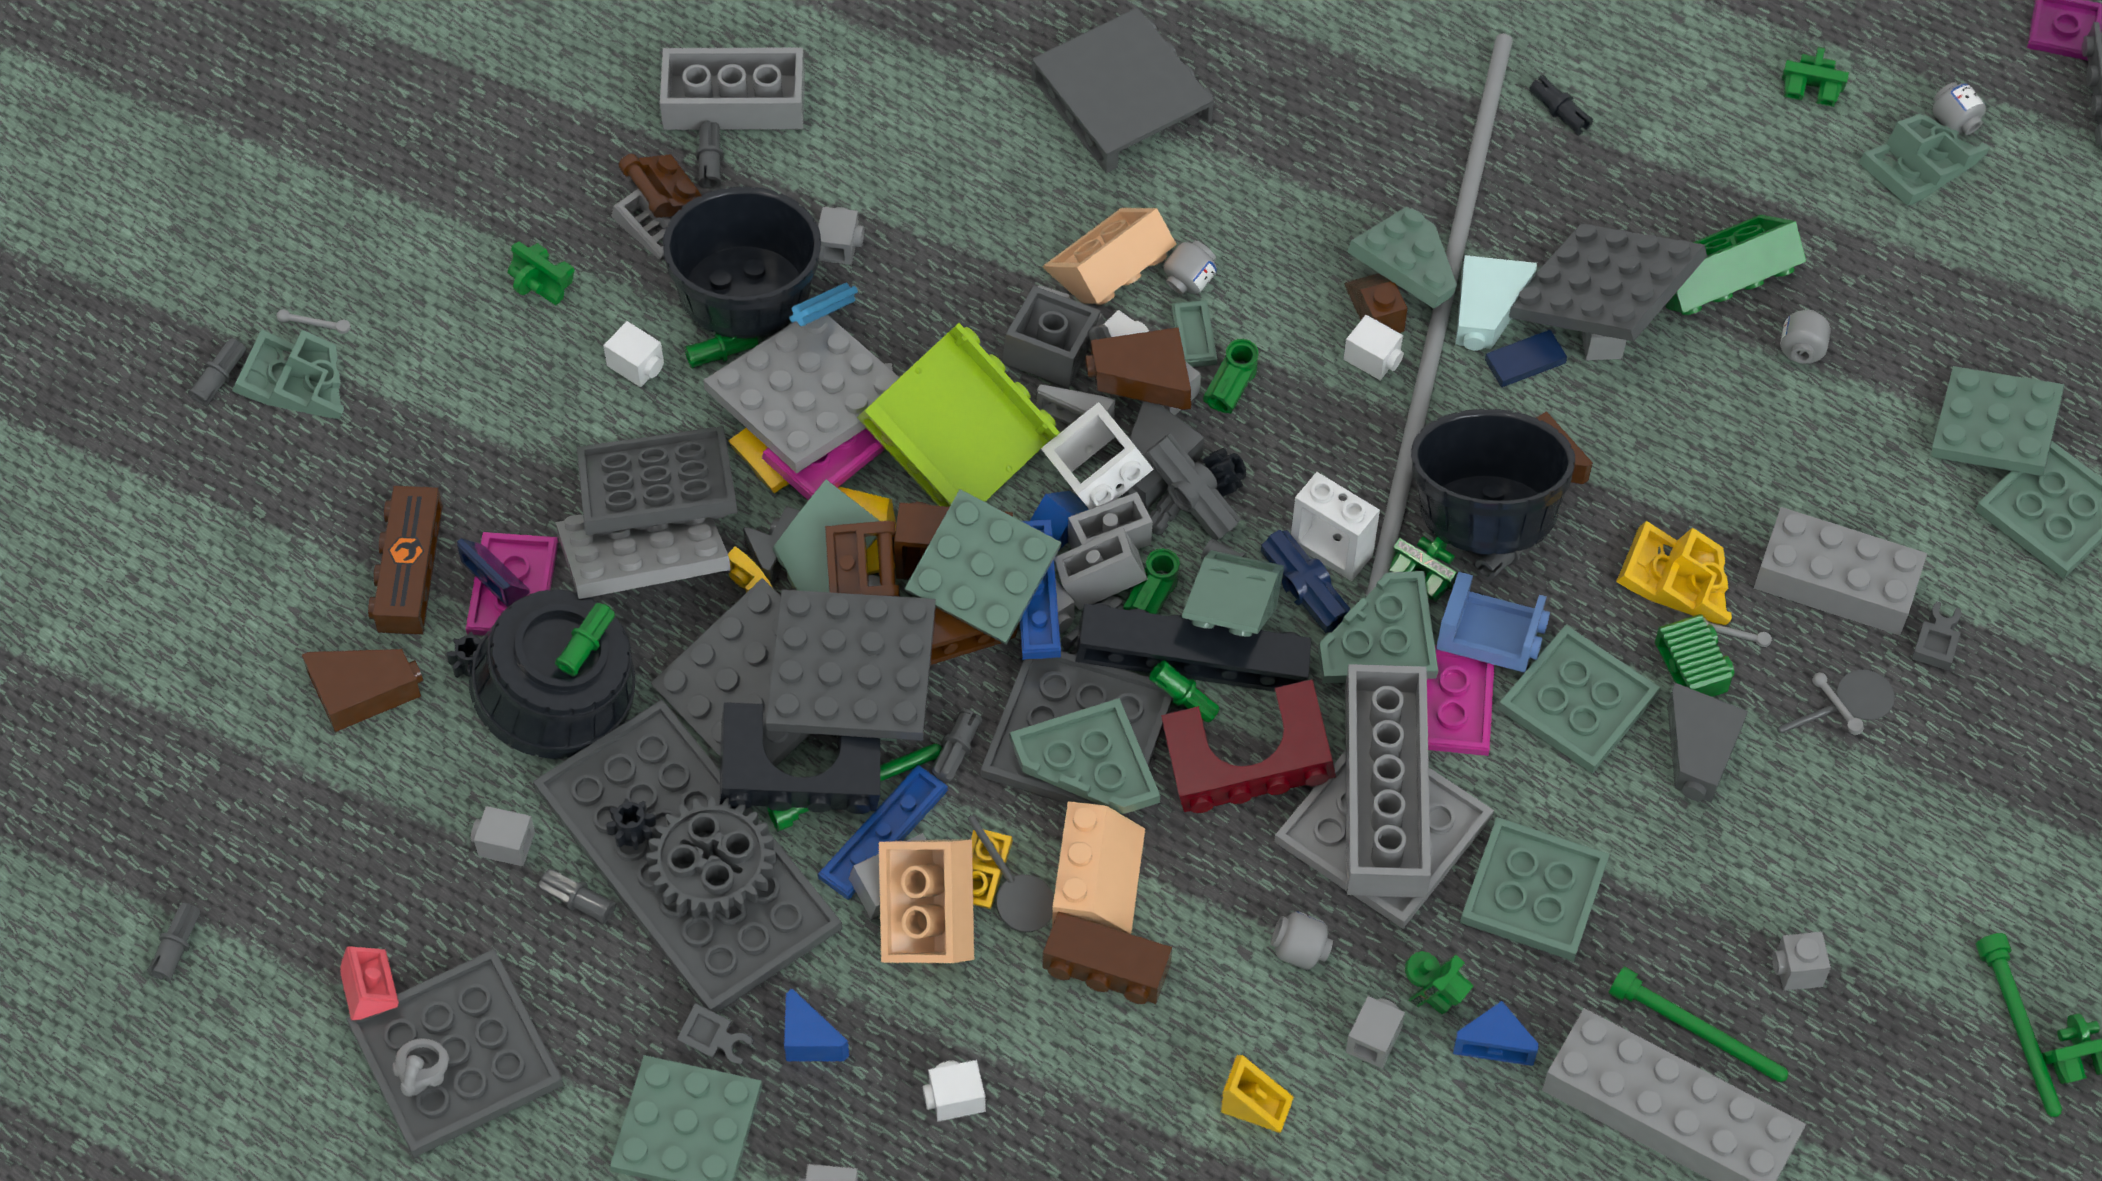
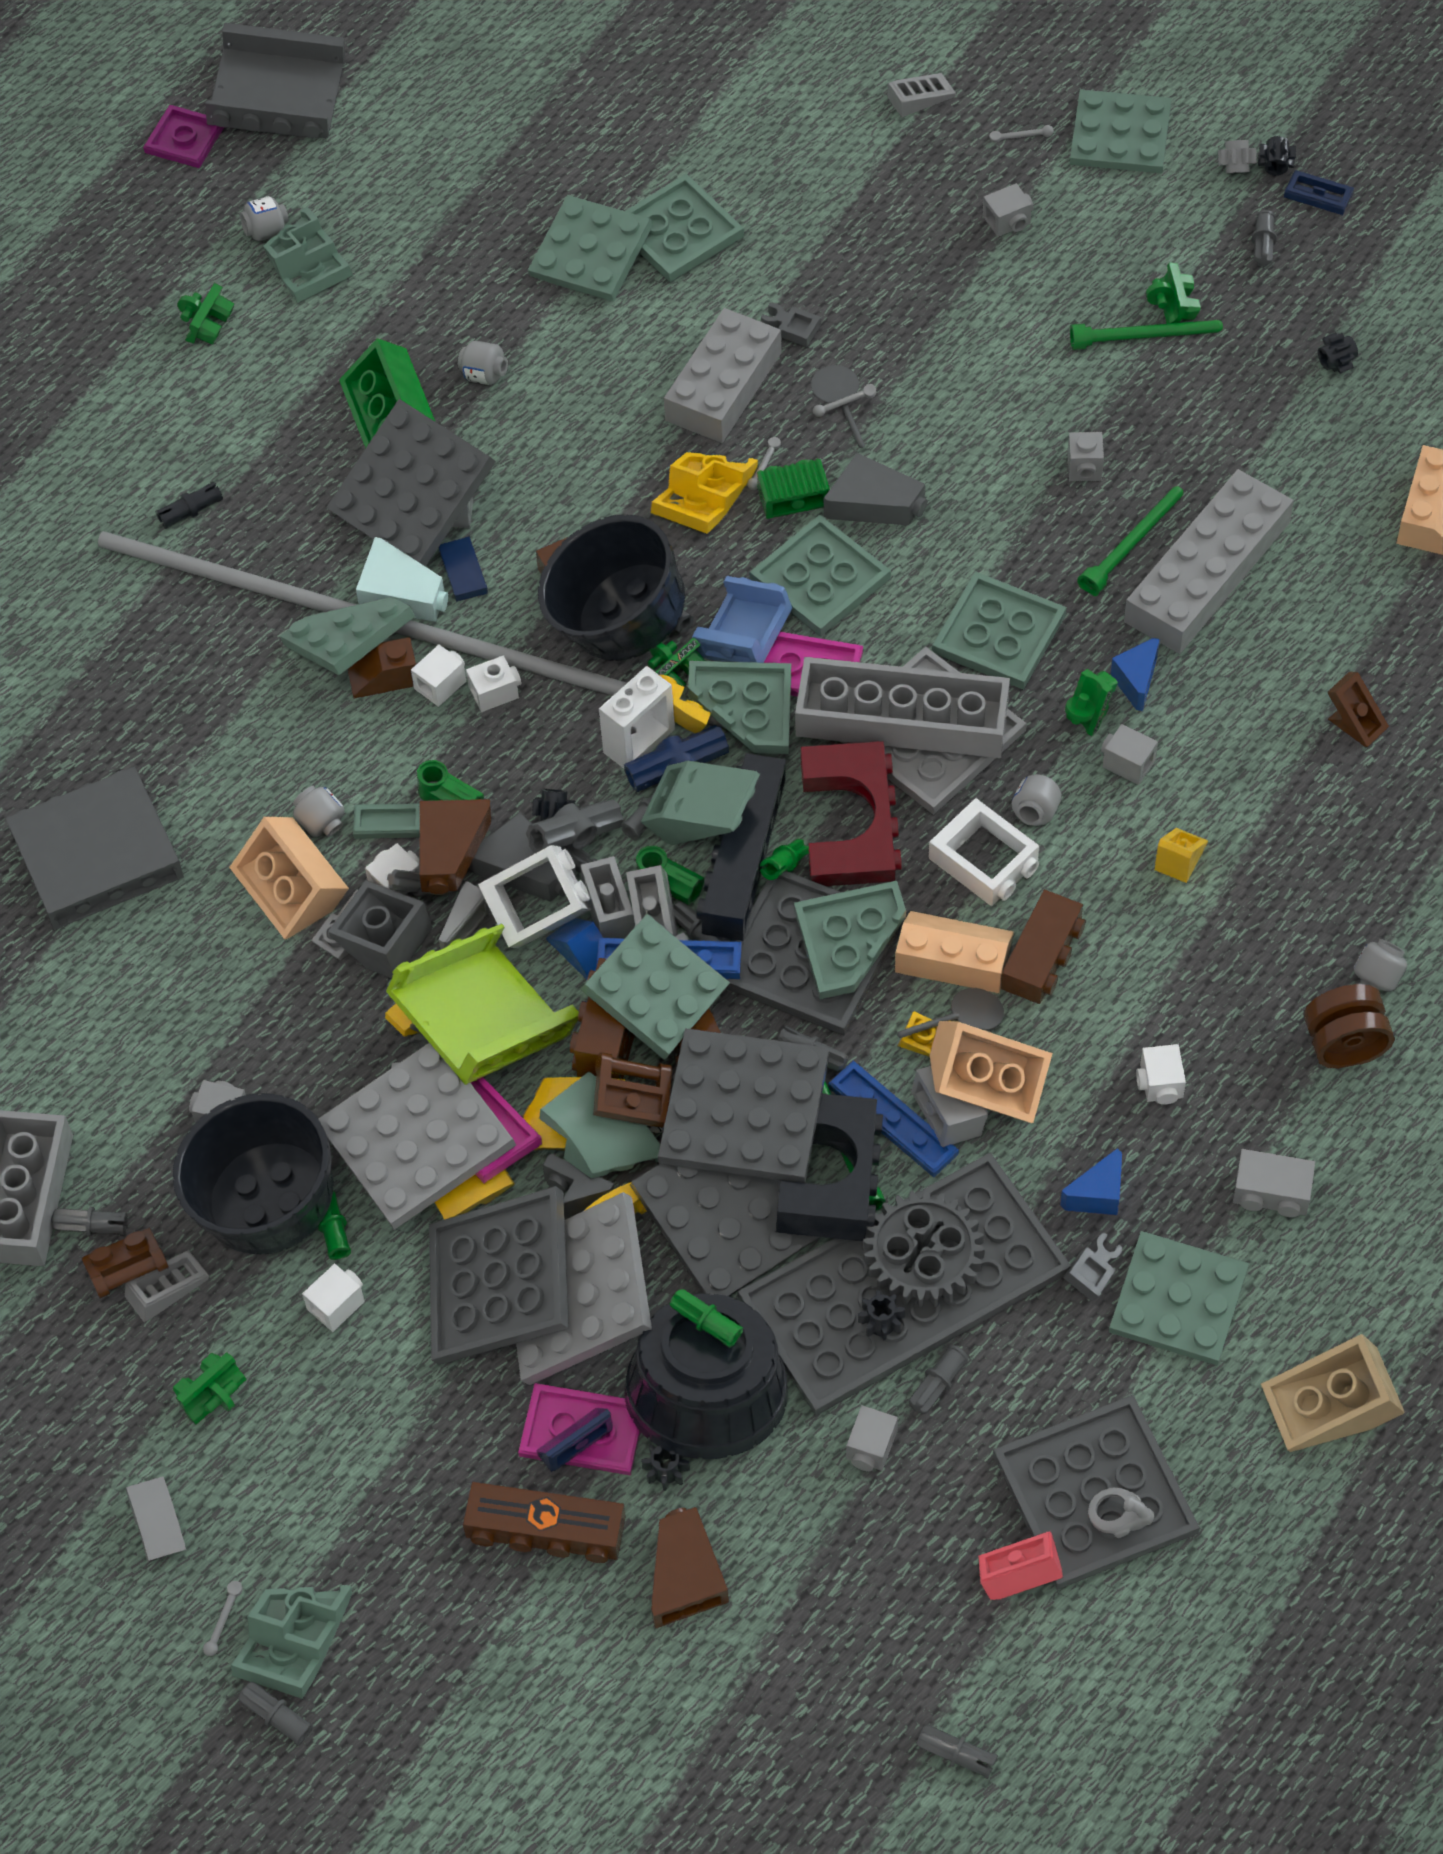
camera: 80 degrees left, 0 degrees up
dark azure axle [789,283,858,326] -> none
none -> light grey slope [126,1476,186,1561]
none -> white brick [466,655,522,712]
none -> yellow slope [659,675,711,733]
none -> white window [929,798,1039,906]

